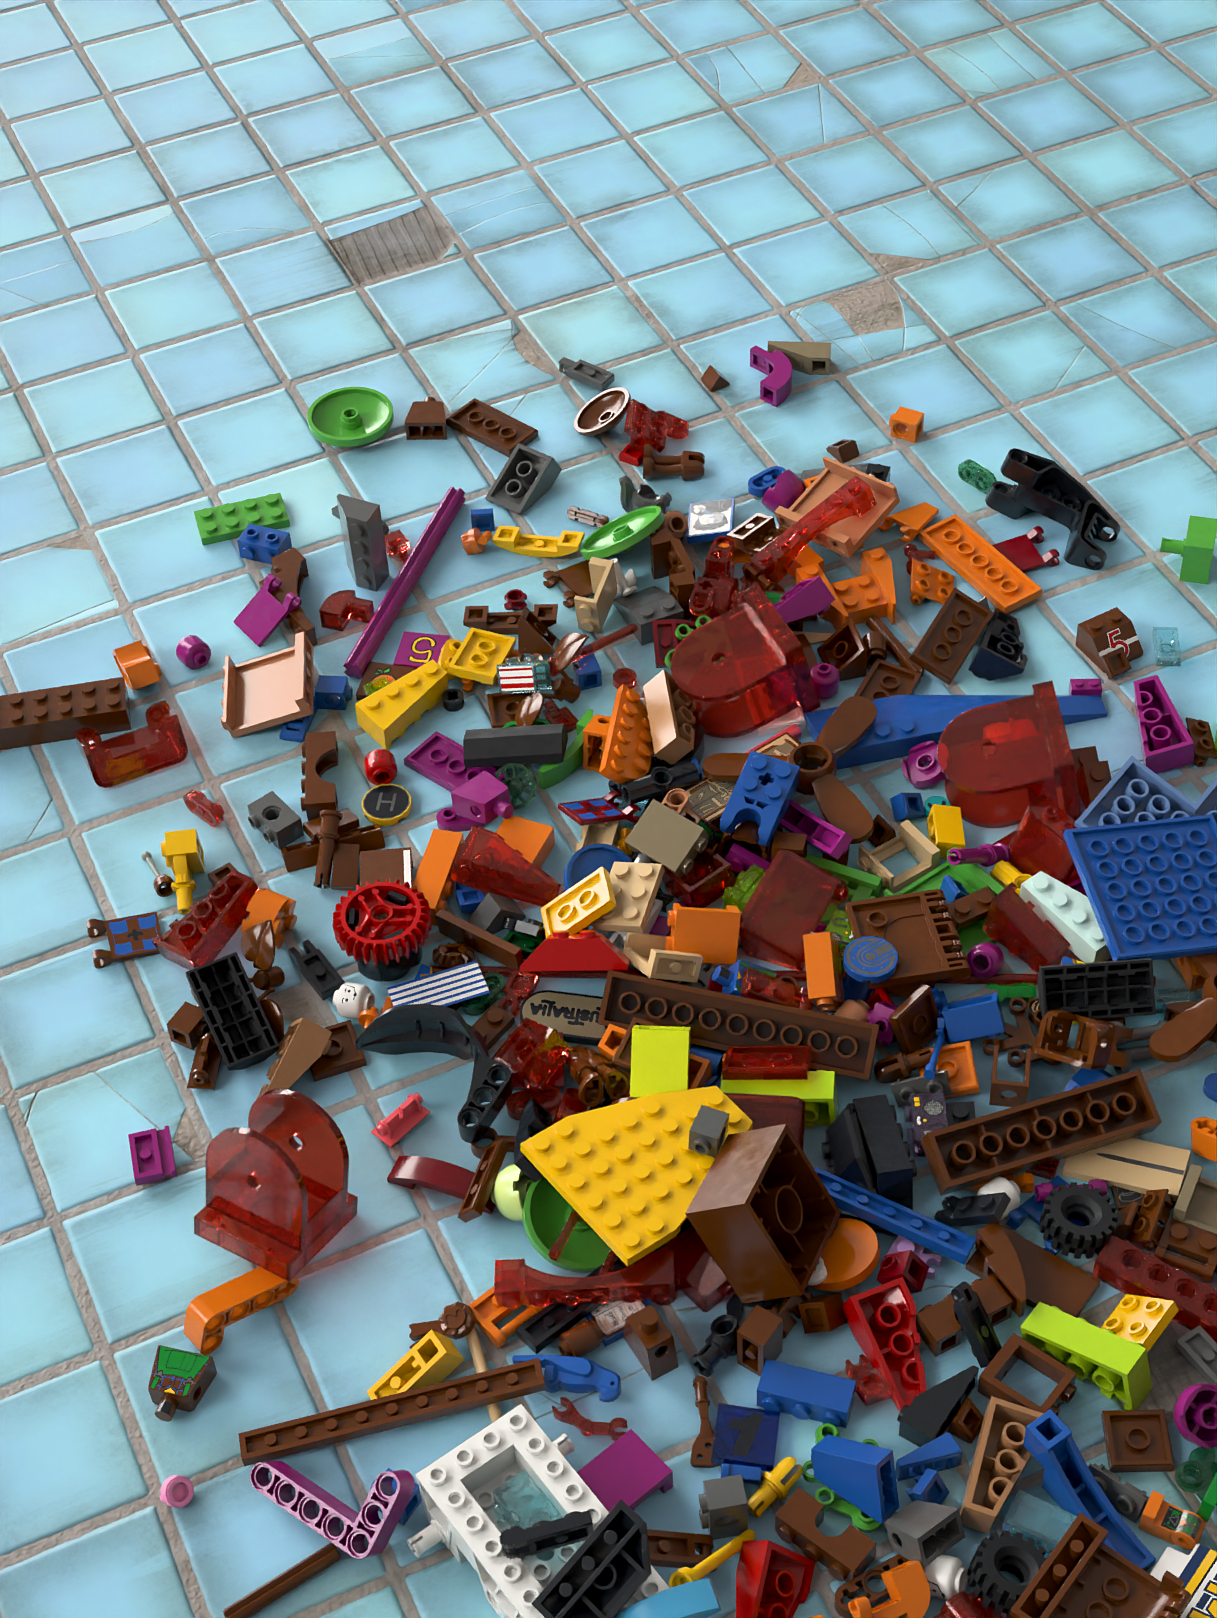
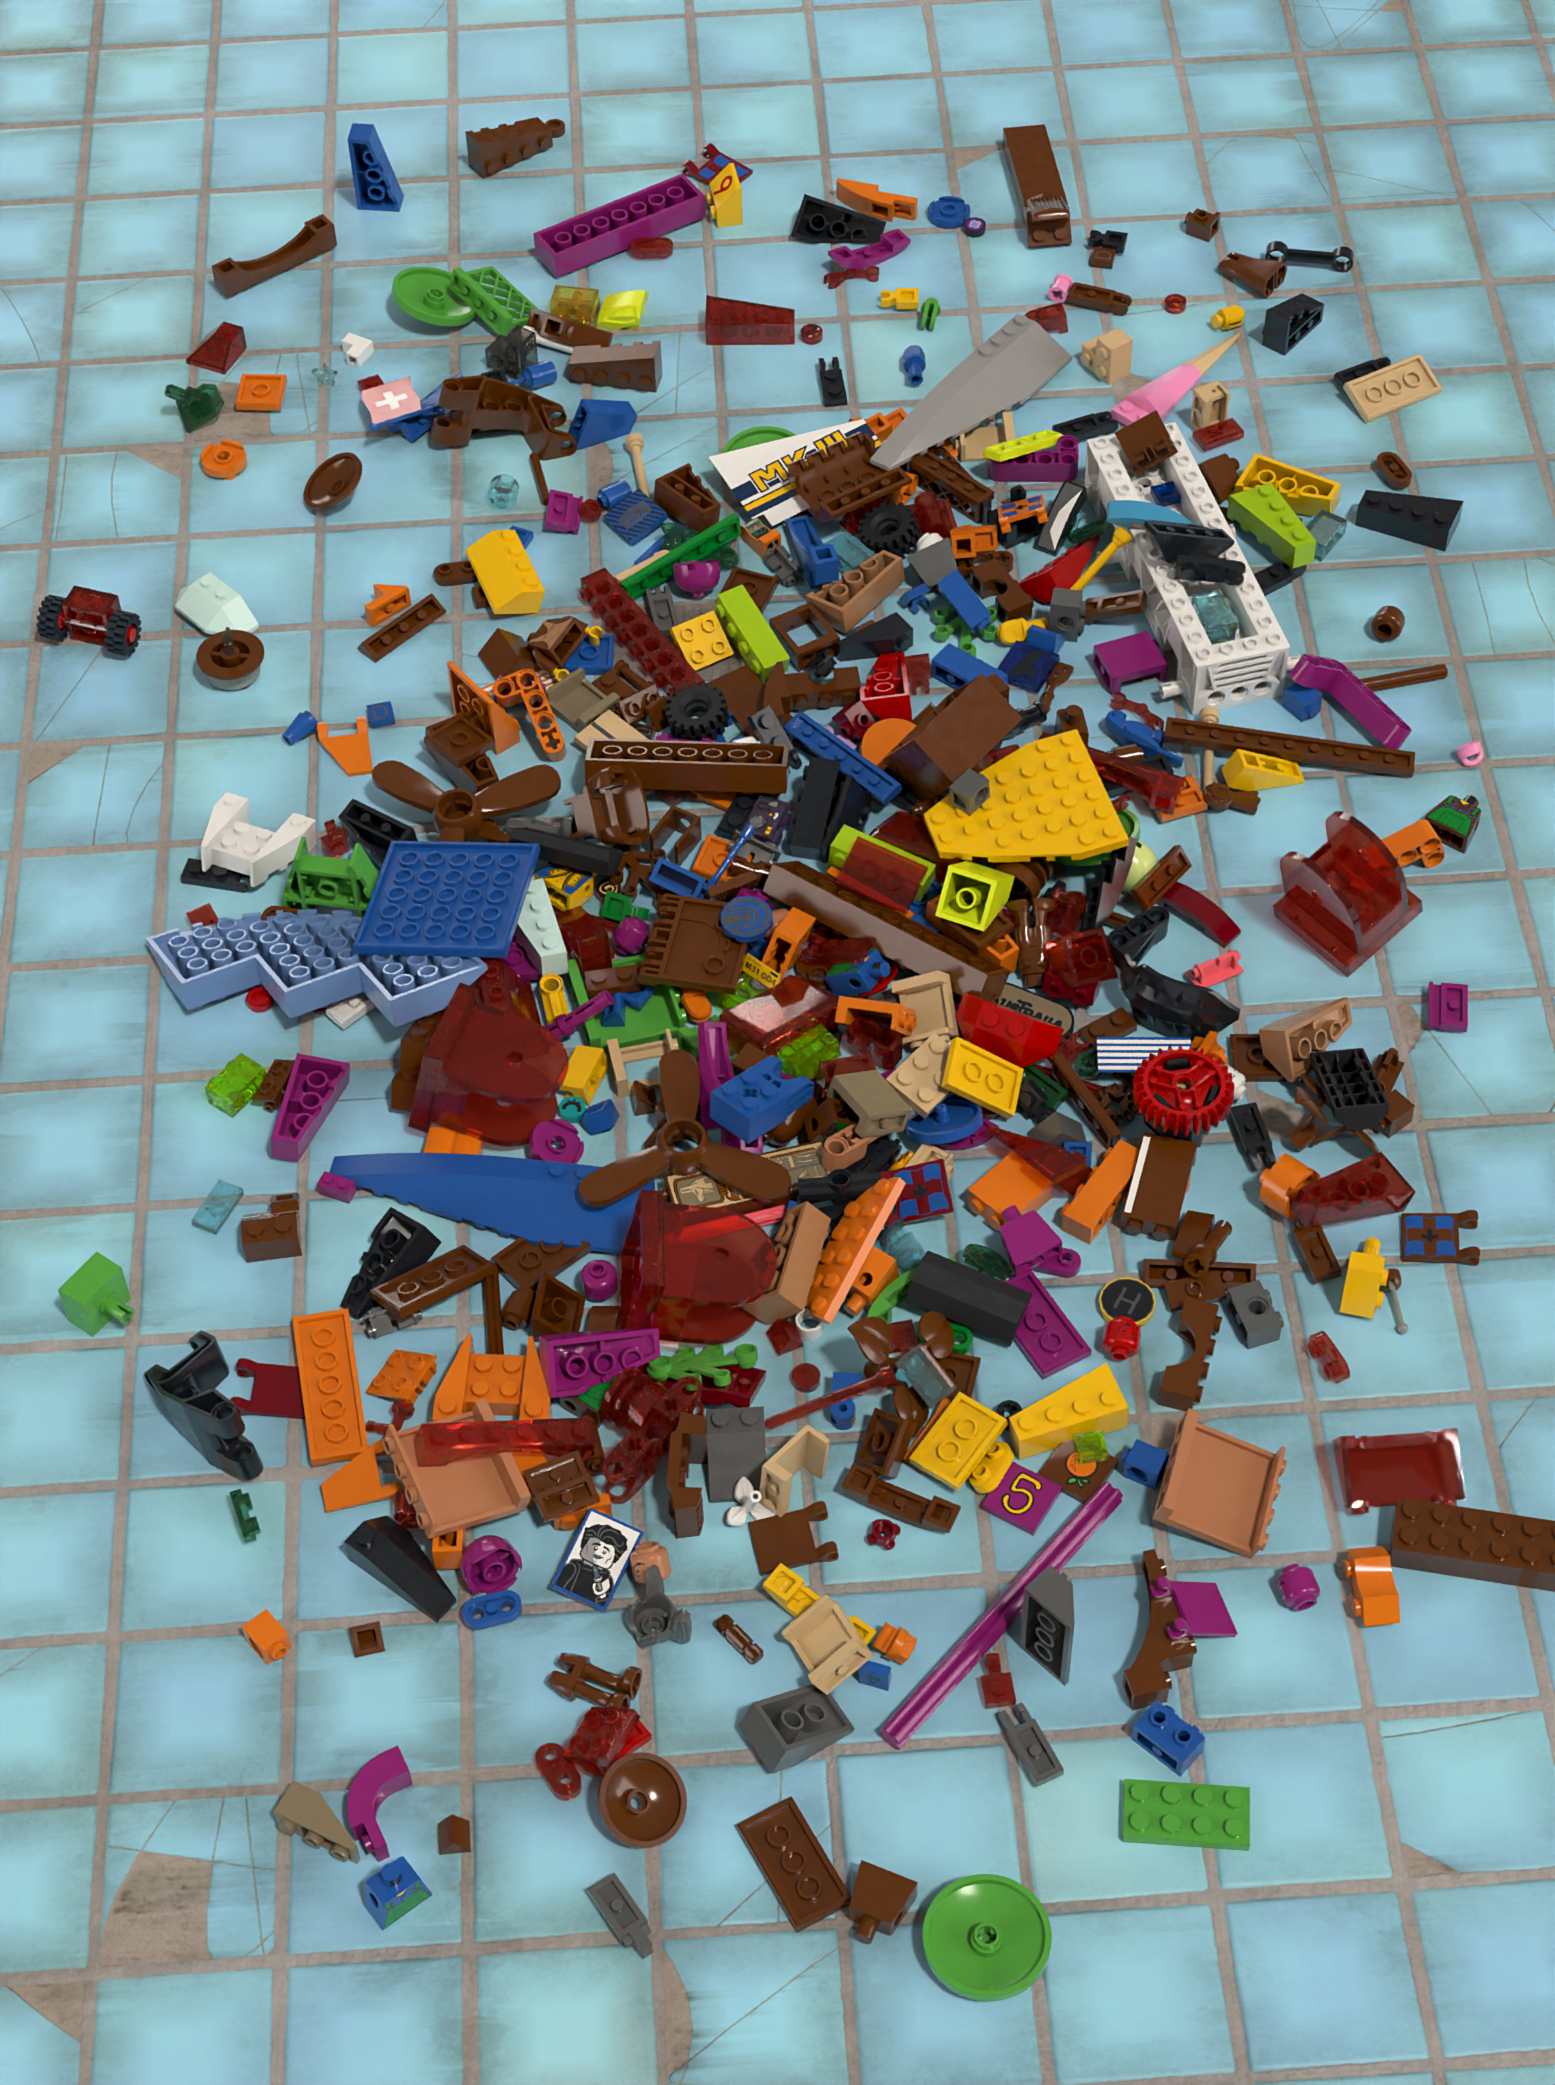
camera: 160 degrees left, 5 degrees up
clear red brick [319,590,374,632] -> none
bright green dish [579,506,665,560] -> none
blue slope [895,1433,963,1481] -> none
none -> blue torso [364,1856,432,1931]
none -> tan panel [781,1595,873,1695]
none -> clear light blue cylinder [879,1218,926,1274]

